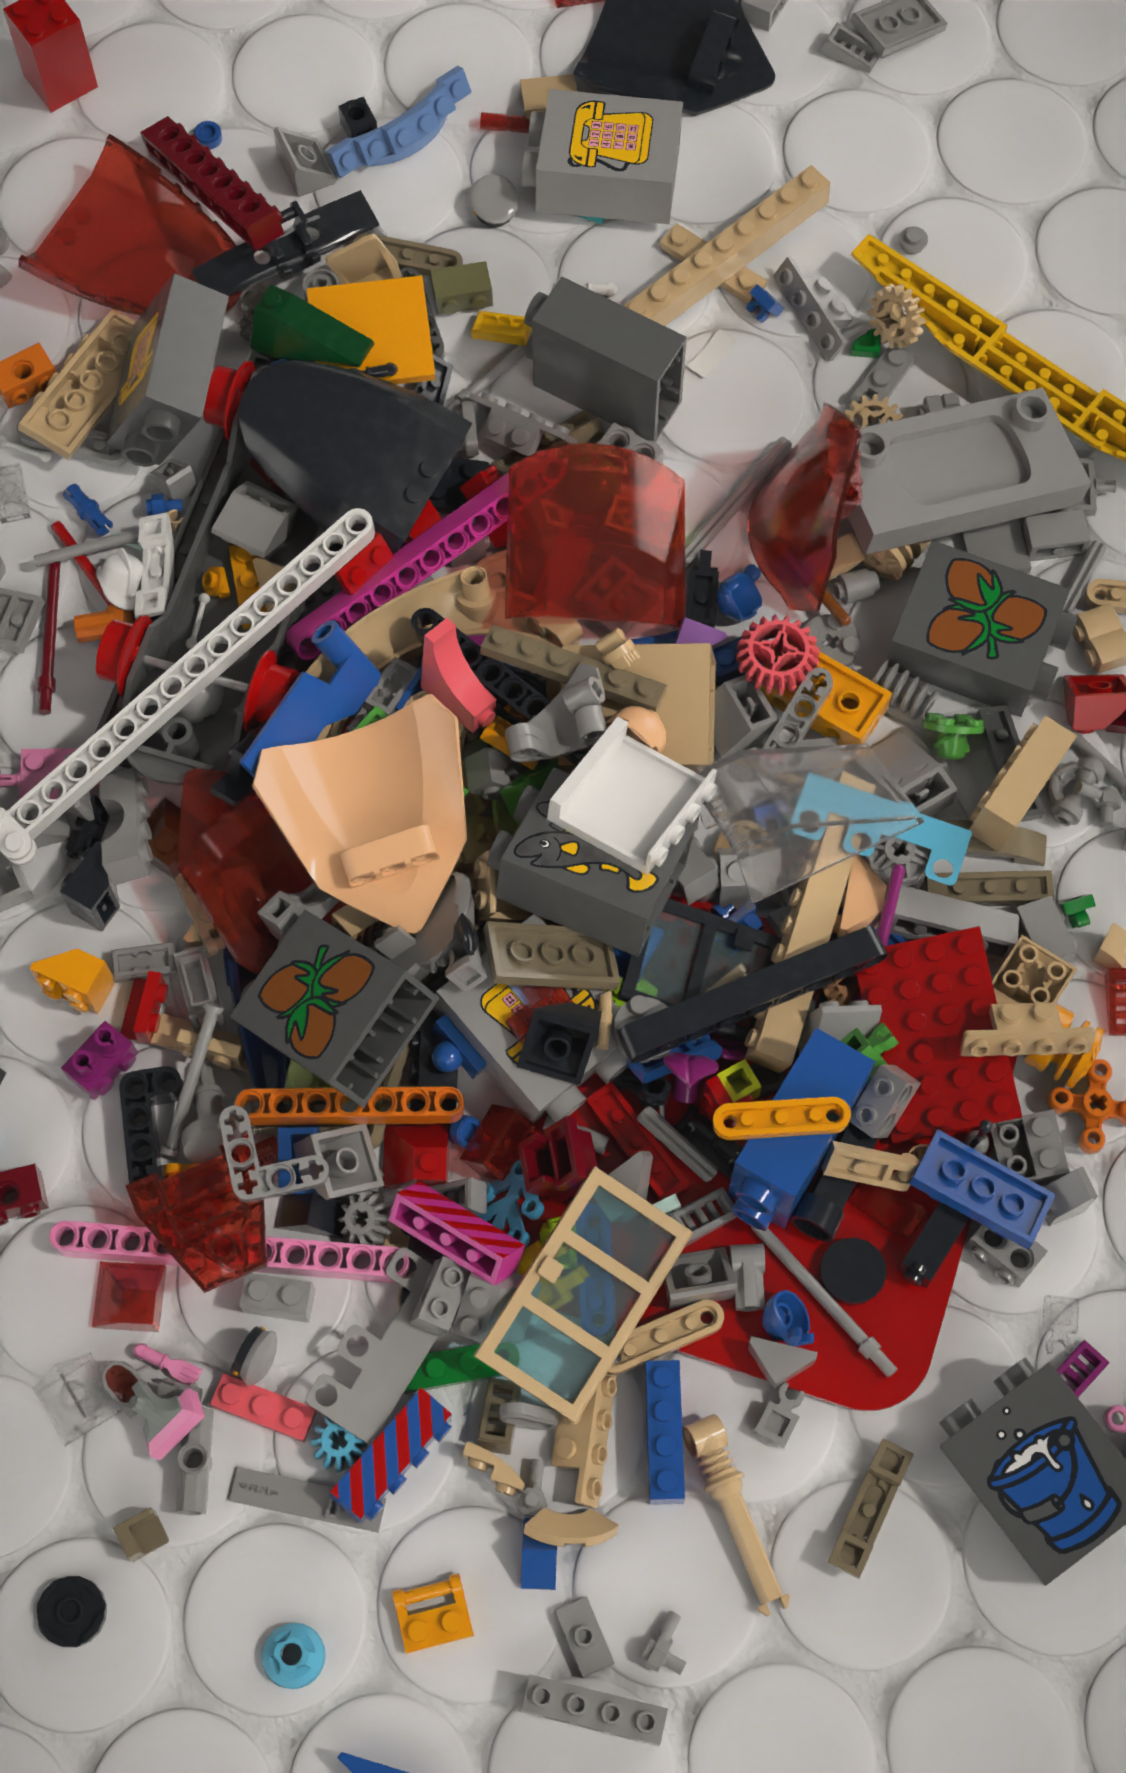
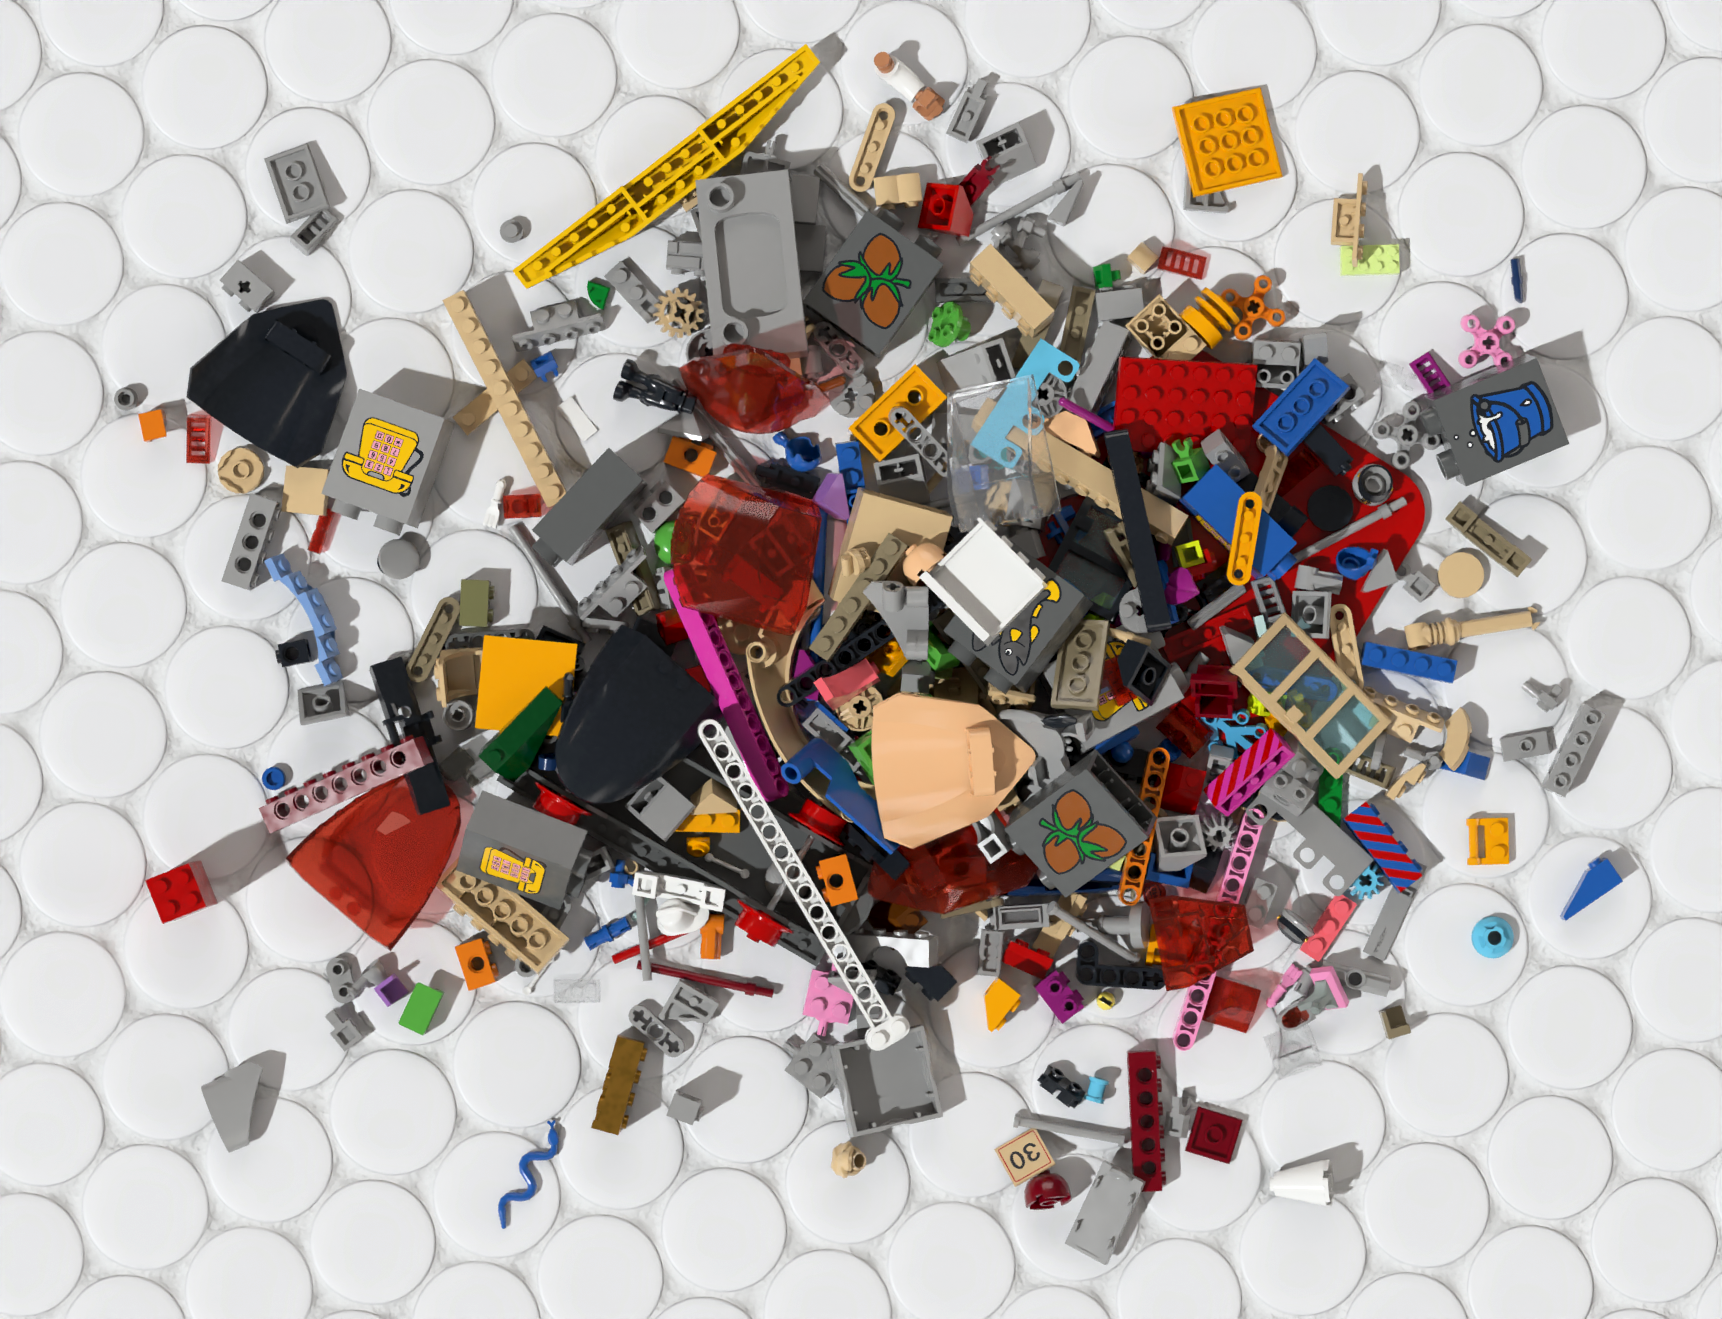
camera: 75 degrees left, 20 degrees up
black tile [36,1576,107,1648] -> none
light grey beam [219,1105,329,1202] -> none
red plate [334,532,394,595] -> none
yellow plate [471,311,532,346] -> none
coral gear [736,614,820,696] -> none
tan gear [868,284,926,349] -> none
light grey piece [872,660,940,720] -> none
tan bracket [960,1002,1096,1057] -> none
hinge [962,1119,993,1154] -> none
none -> tan tile [218,448,264,494]
none -> light grey brick [221,493,282,591]
none -> black piece [613,359,697,414]
none -> light grey slope [658,411,709,441]
none -> orange brick [663,436,717,479]
none -> light grey beam [813,321,864,378]
none -> orange brick [816,853,858,906]
none -> light yellow hinge [1096,991,1115,1010]
none -> light grey piece [1352,464,1393,506]
none -> light grey gear [1372,402,1441,470]
none -> tan tile [1437,552,1484,598]

